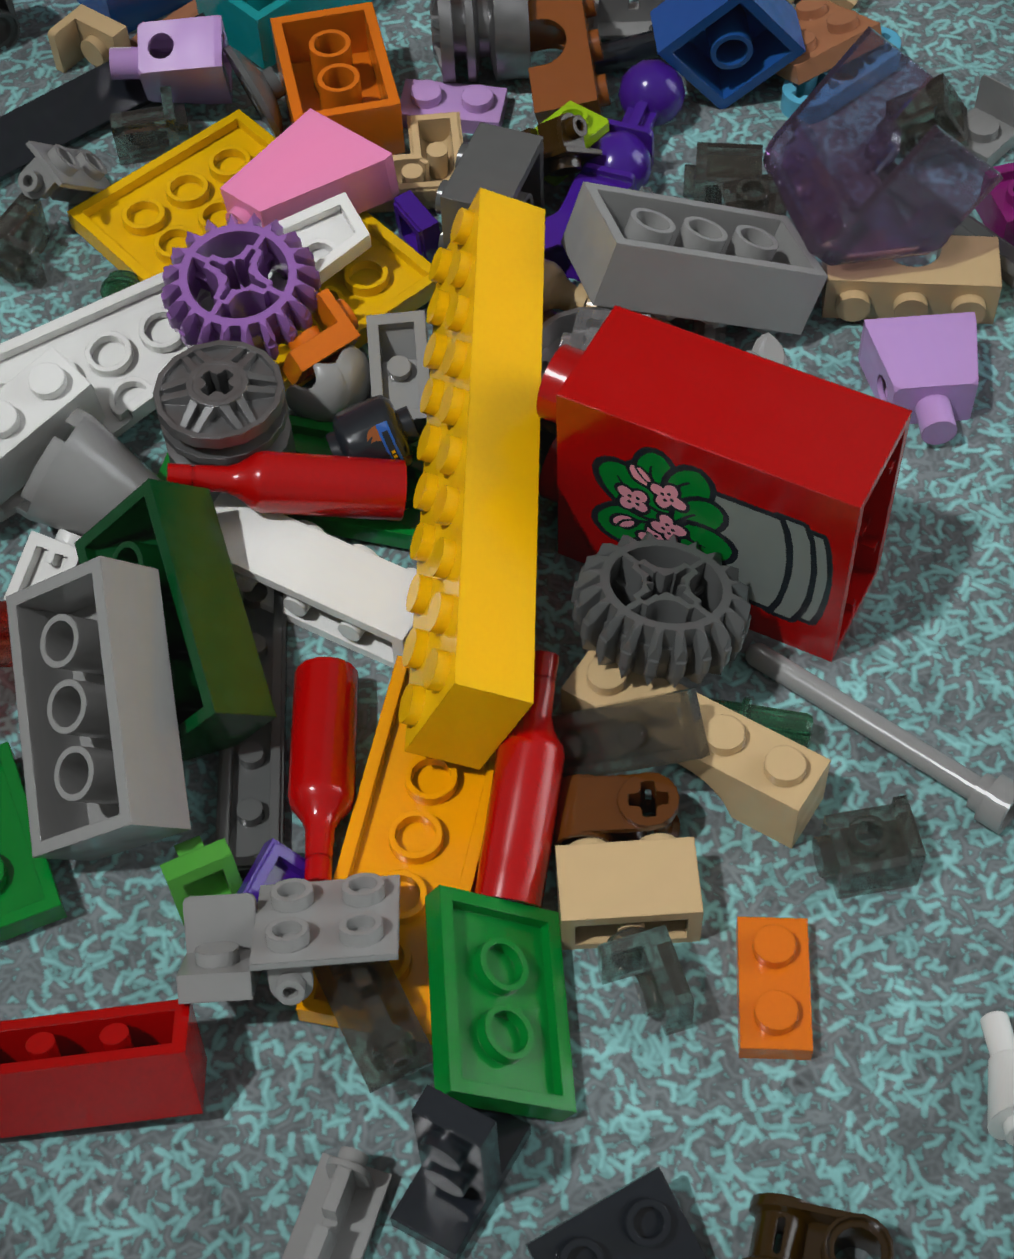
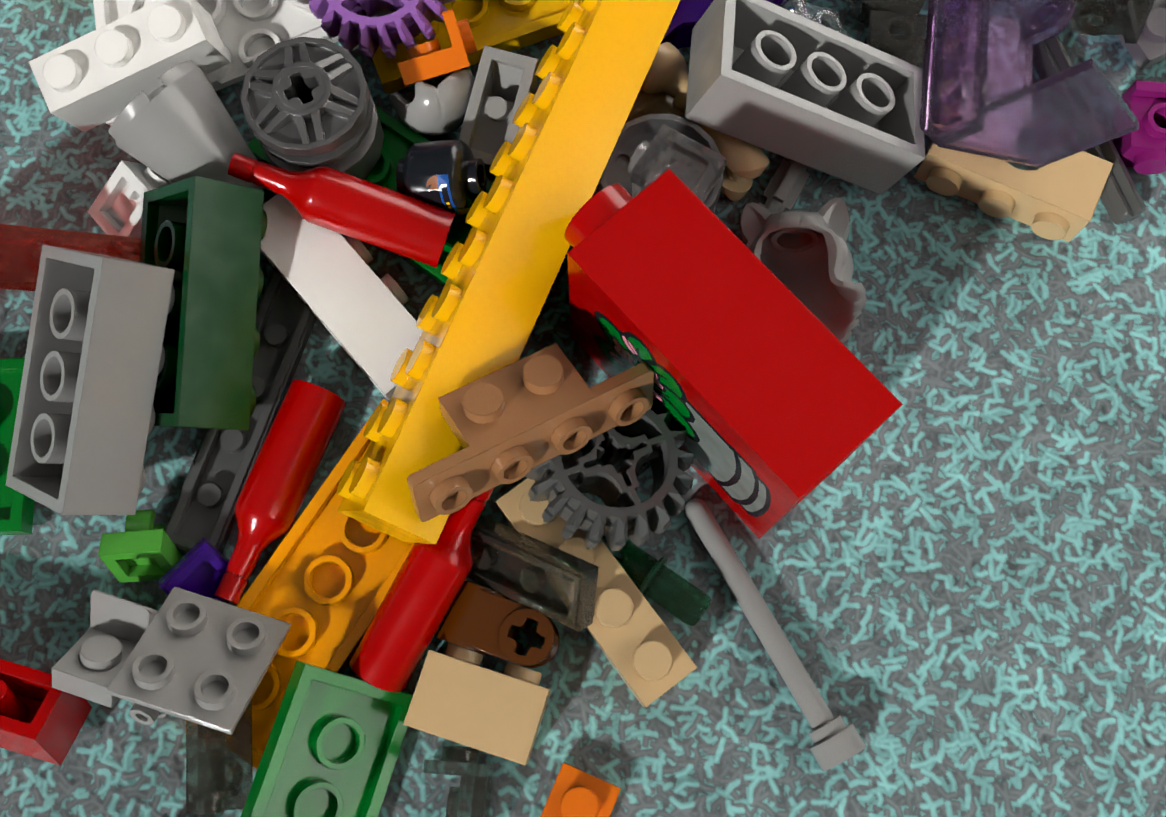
camera: 20 degrees right, 20 degrees up
clear smoke brick [812,795,926,899] -> none
lavender torso [858,312,979,445] -> none
none -> medium nougat bracket [407,343,654,522]

